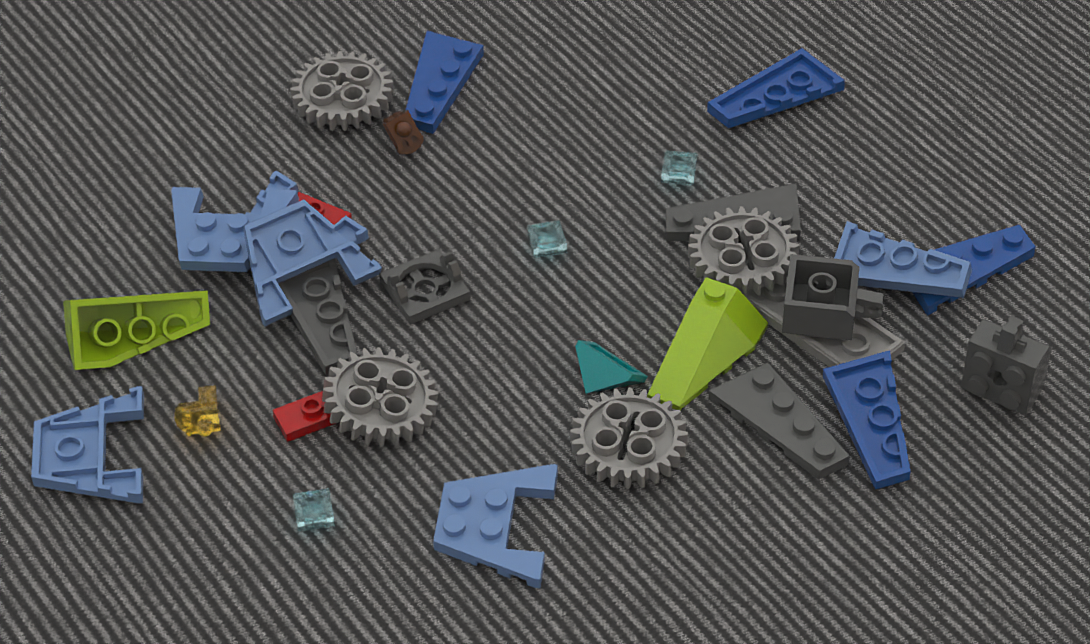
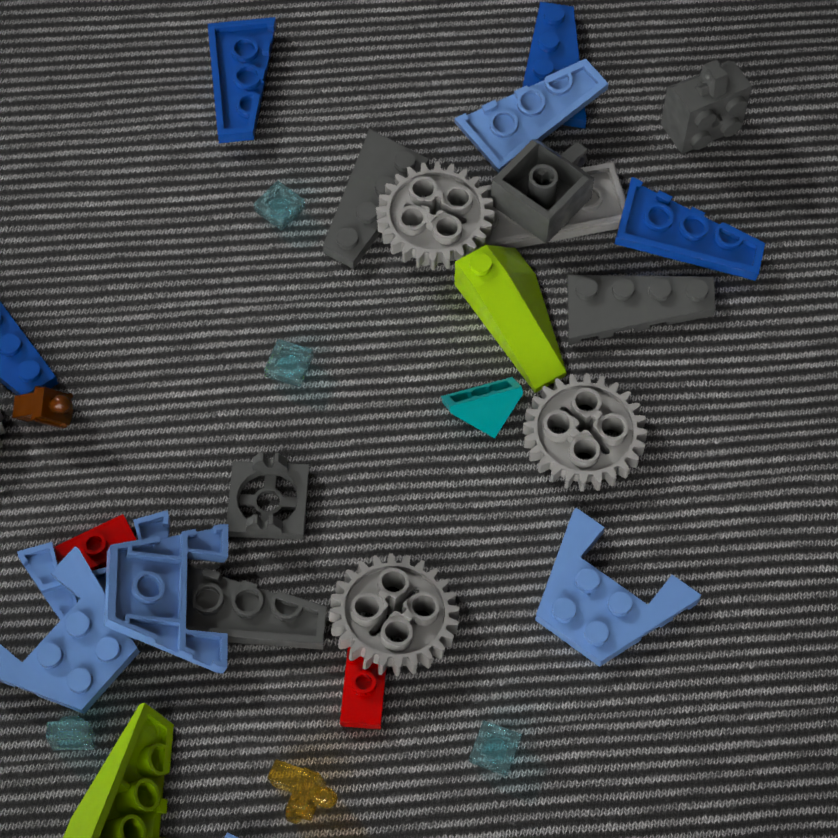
camera: 60 degrees left, 15 degrees up
none -> clear light blue plate [46,716,95,750]

